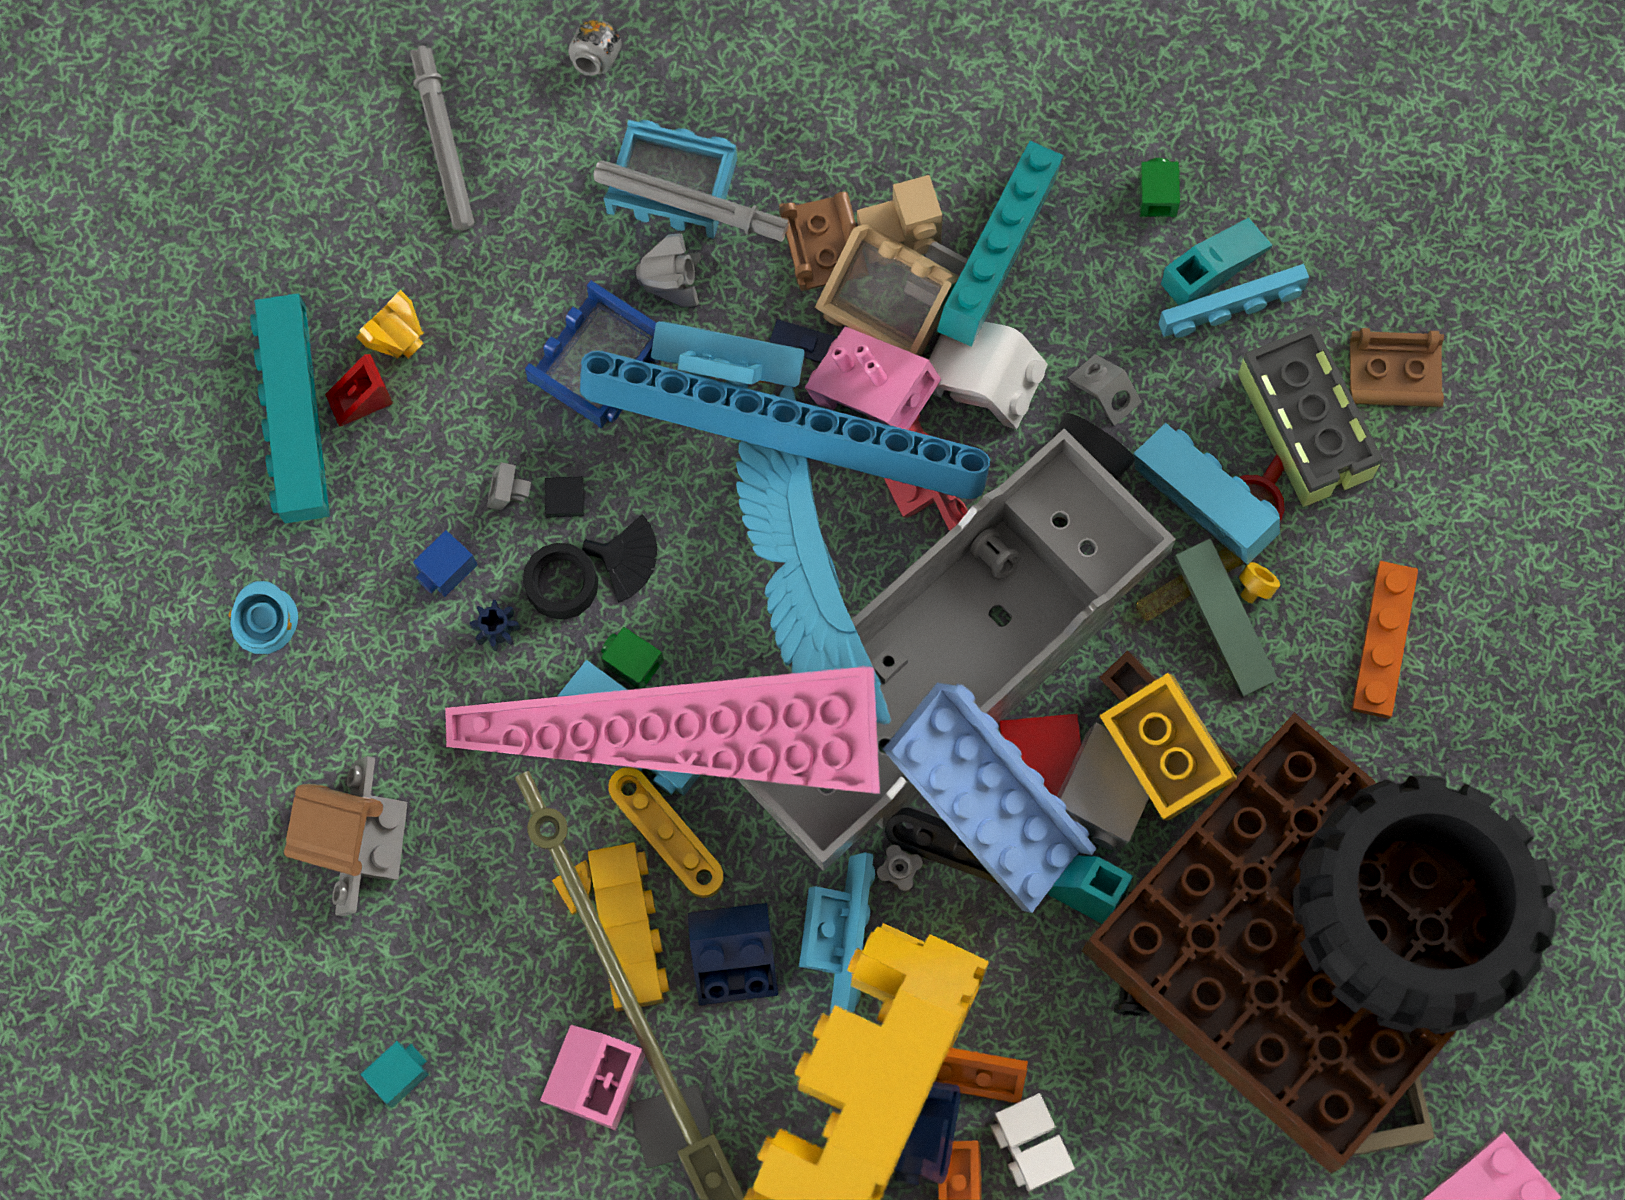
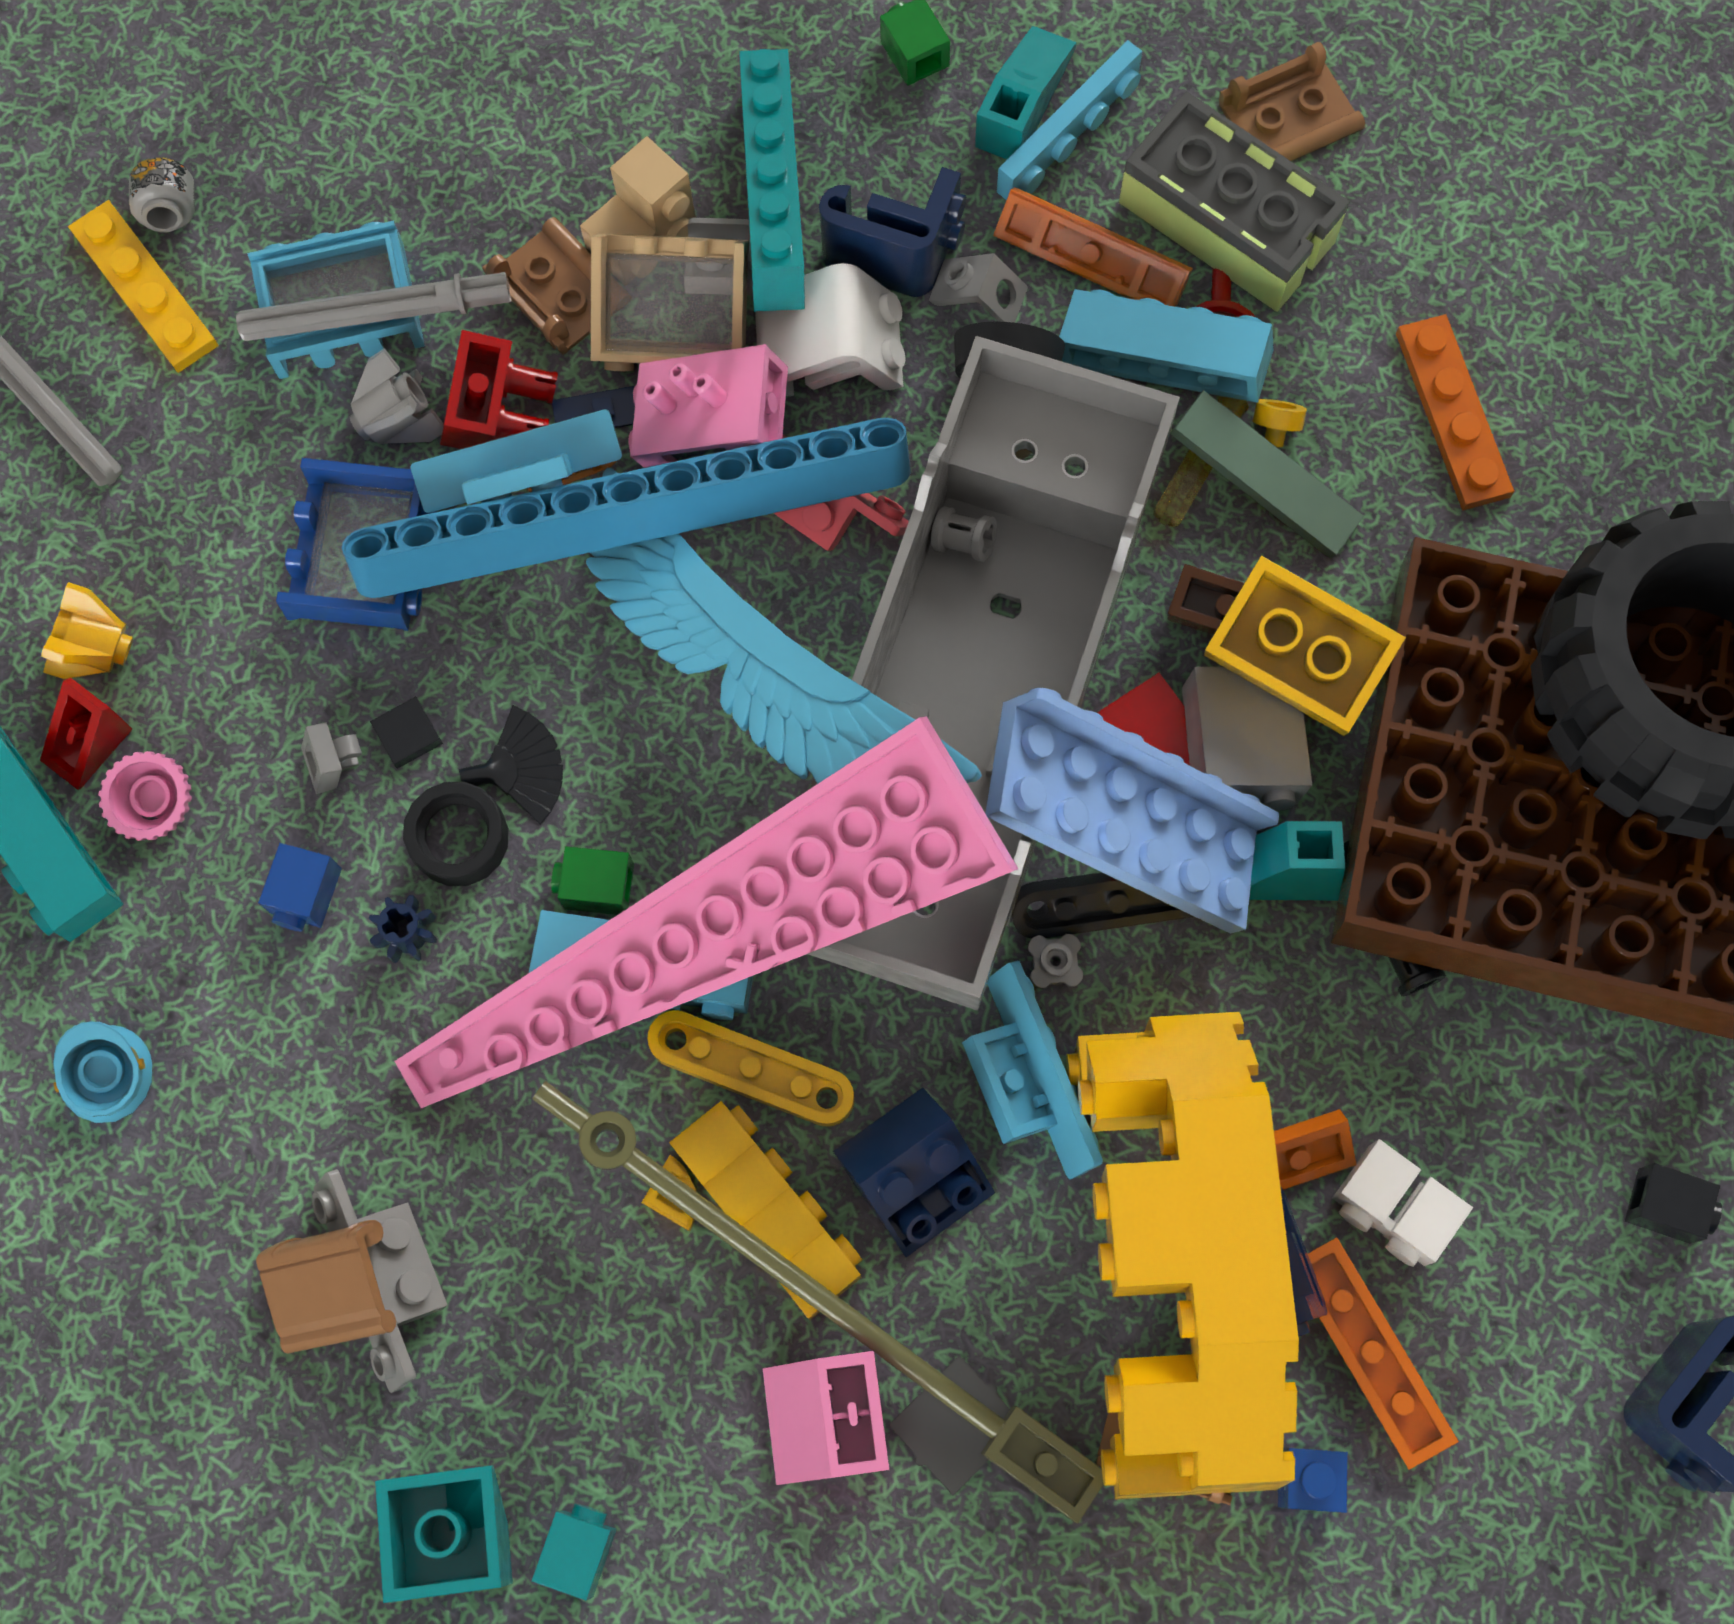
camera: 30 degrees left, 0 degrees up
none -> yellow plate [68,200,219,373]
none -> bright pink hat [98,751,192,841]
none -> teal slope [375,1465,513,1603]
none -> red brick [440,330,558,449]
none -> dark blue piece [819,167,967,297]
none -> orange plate [993,187,1193,307]

